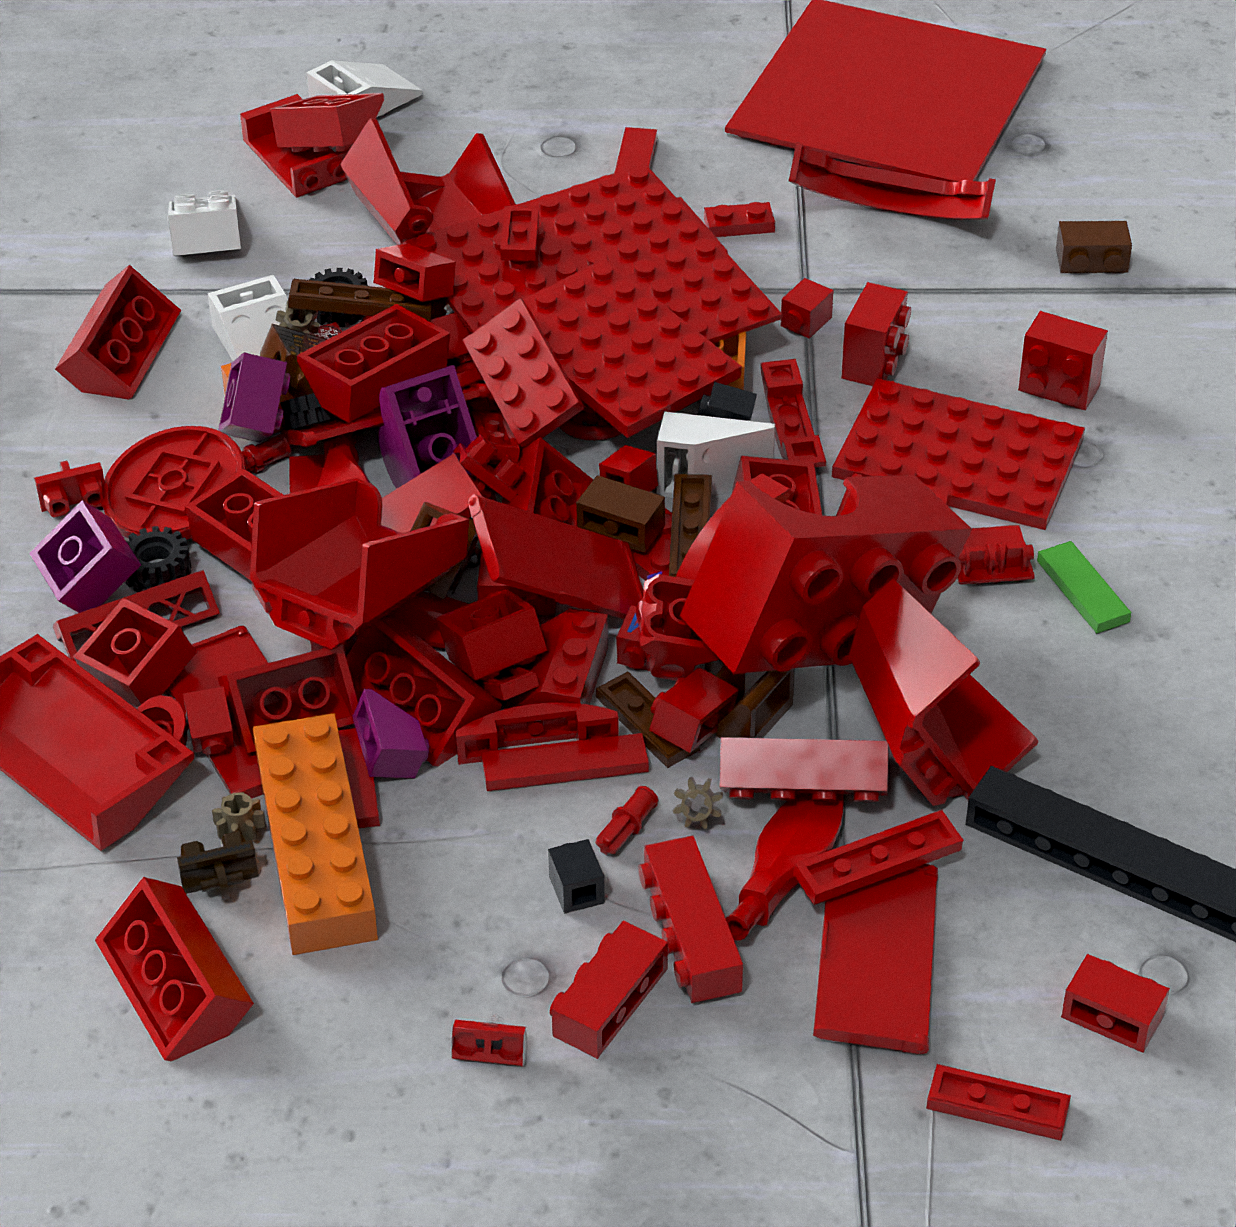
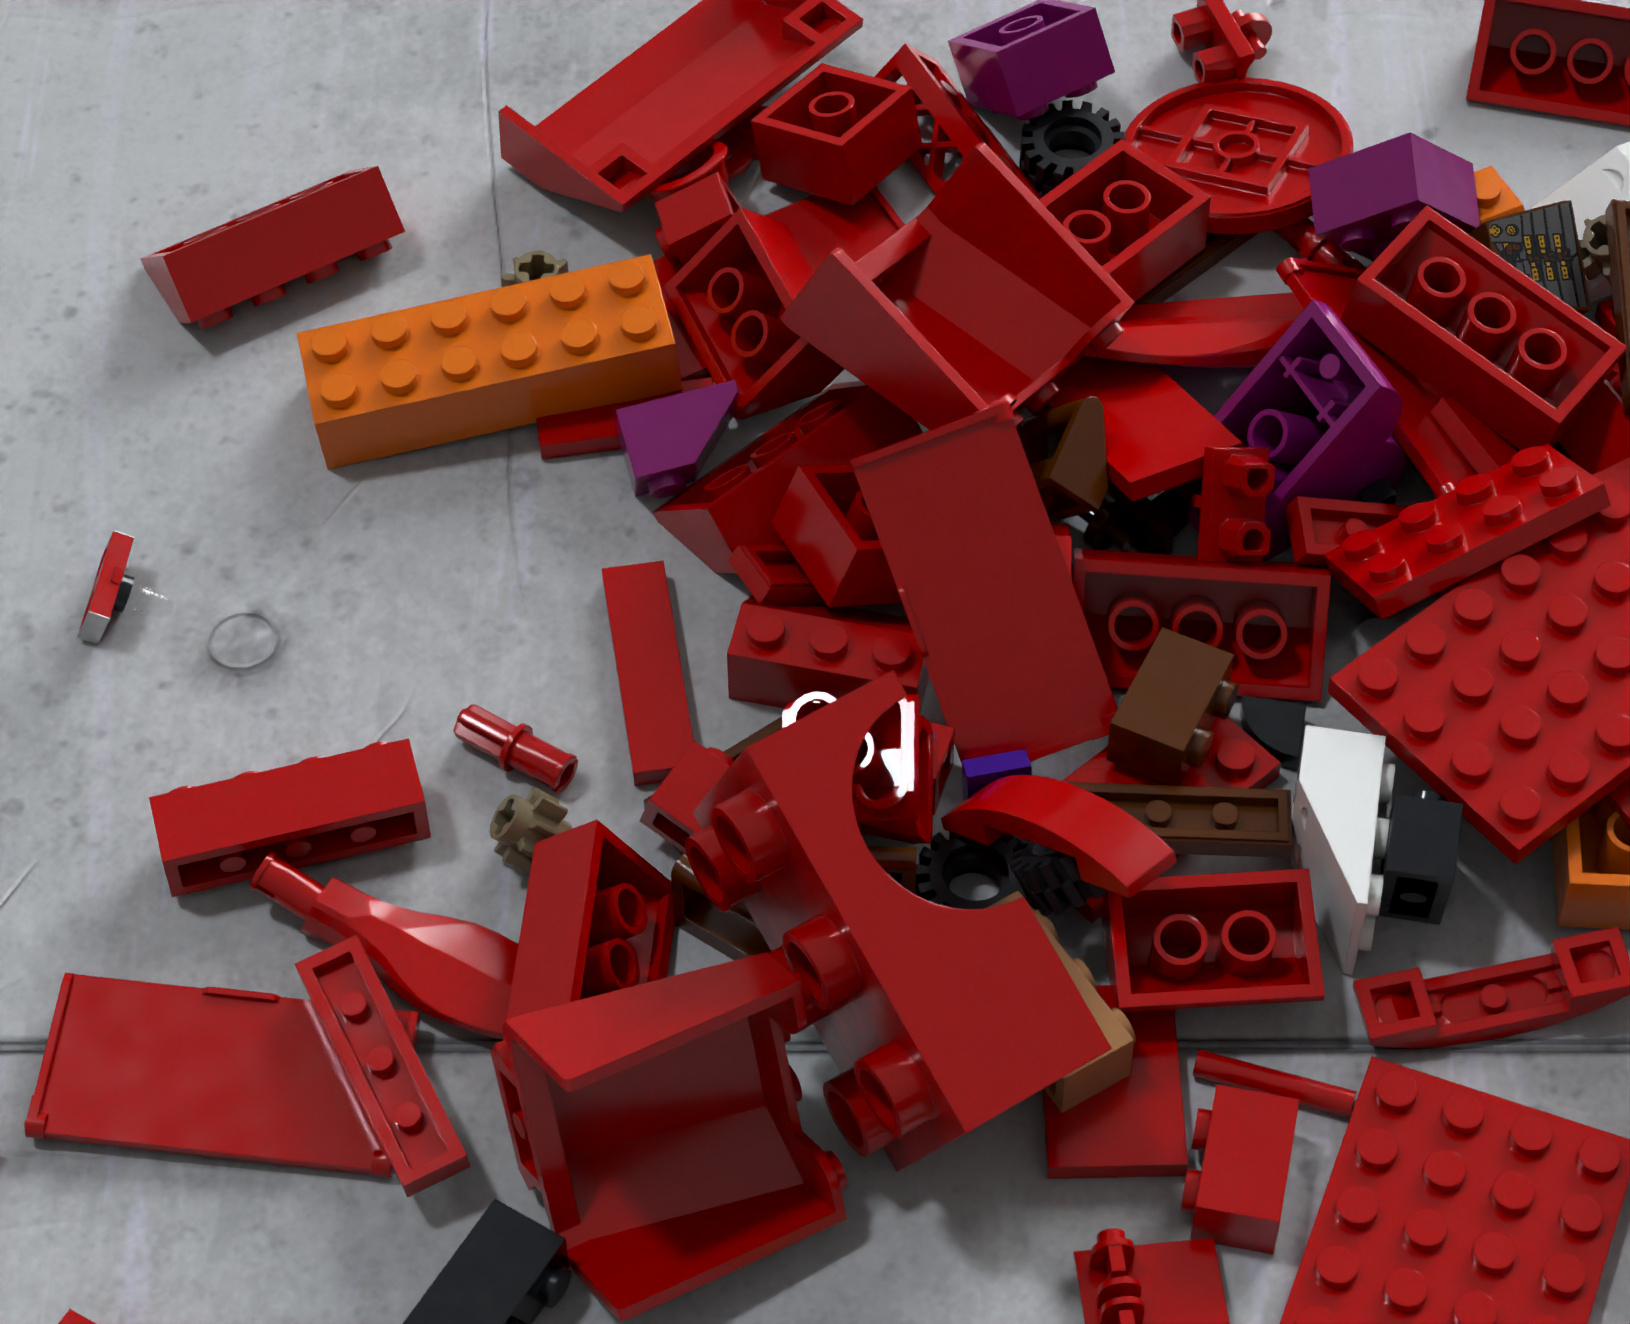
camera: 90 degrees right, 10 degrees up
dark brown hips [177,831,259,900] -> none
red slope [456,702,619,765] -> none
black brick [548,839,605,914] -> none
red brick [549,920,668,1059] -> none
red brick [599,445,658,492] -> none

